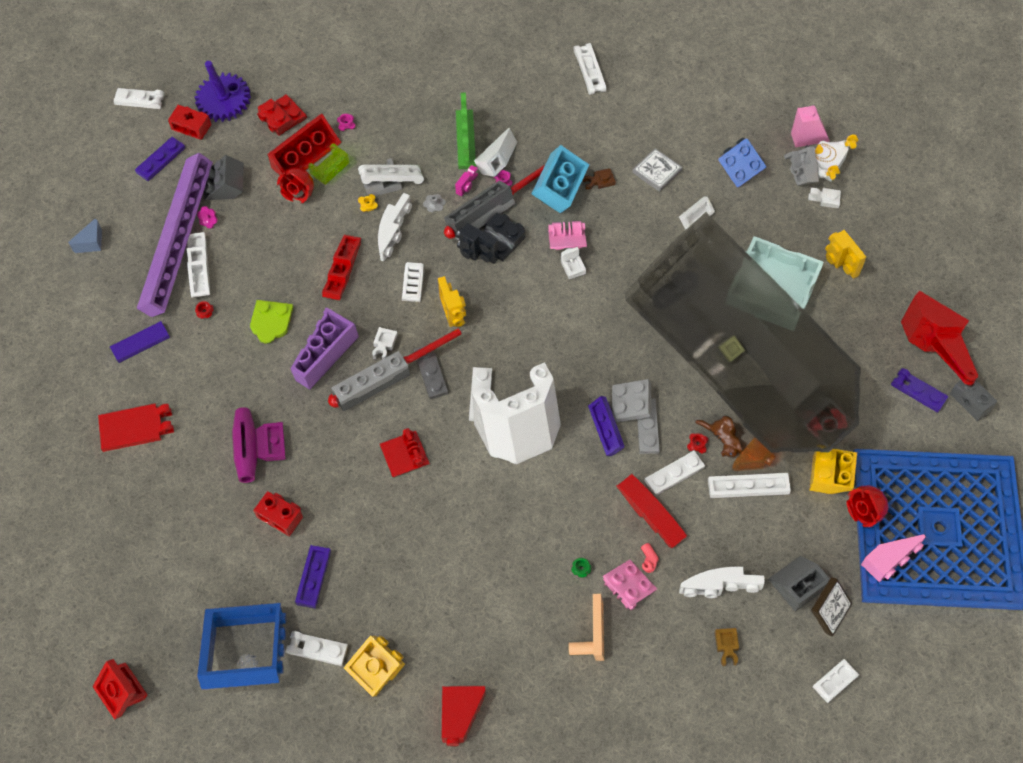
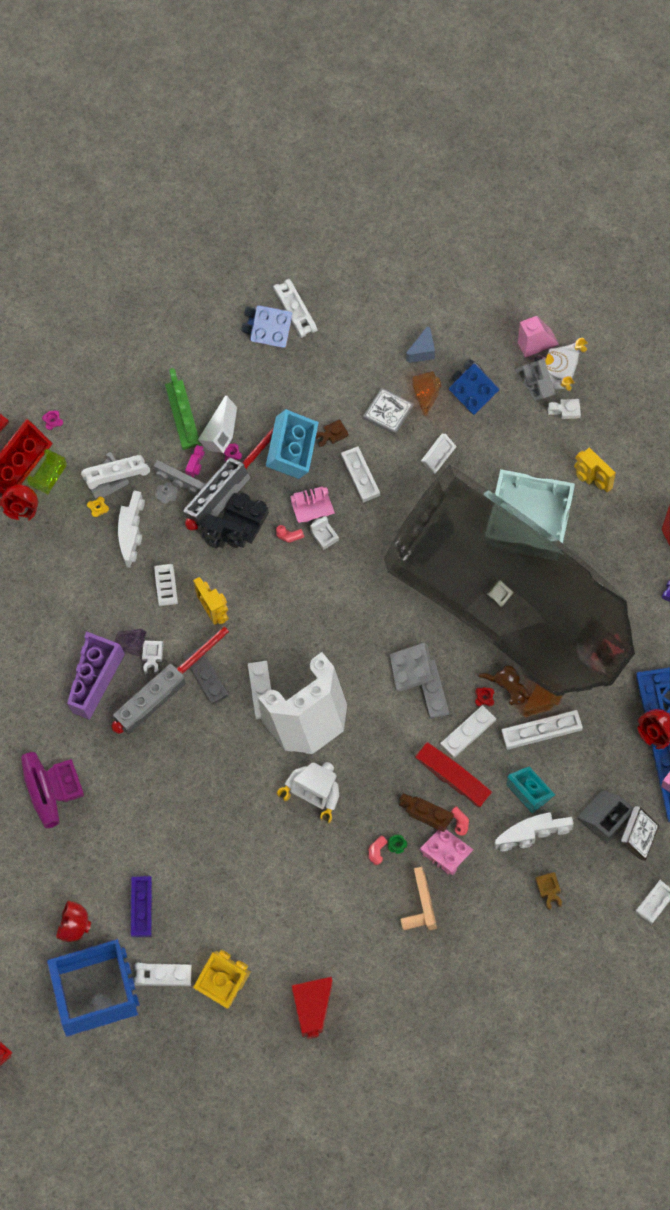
camera: 10 degrees left, 5 degrees up
lime plate [250,300,294,343] -> none
red brick [253,491,303,537] -> none
red slope [322,235,361,300] -> none
red hinge [379,428,430,477] -> none
dark purple plate [588,396,625,456] -> none
yellow slope [809,446,857,494] -> none
none -> red cylinder [56,901,91,942]
none -> clear purple slope [115,629,147,656]
none -> light grey plate [154,460,206,496]
none -> plate [242,305,293,348]
none -> coral arm [276,525,304,543]
none -> white torso [277,762,339,823]
none -> white plate [341,447,380,502]
none -> coral arm [368,835,388,865]
none -> reddish brown hinge [399,793,454,832]
none -> sand blue slope [406,327,435,363]
none -> clear orange slope [412,371,441,416]
none -> teal slope [506,766,555,814]

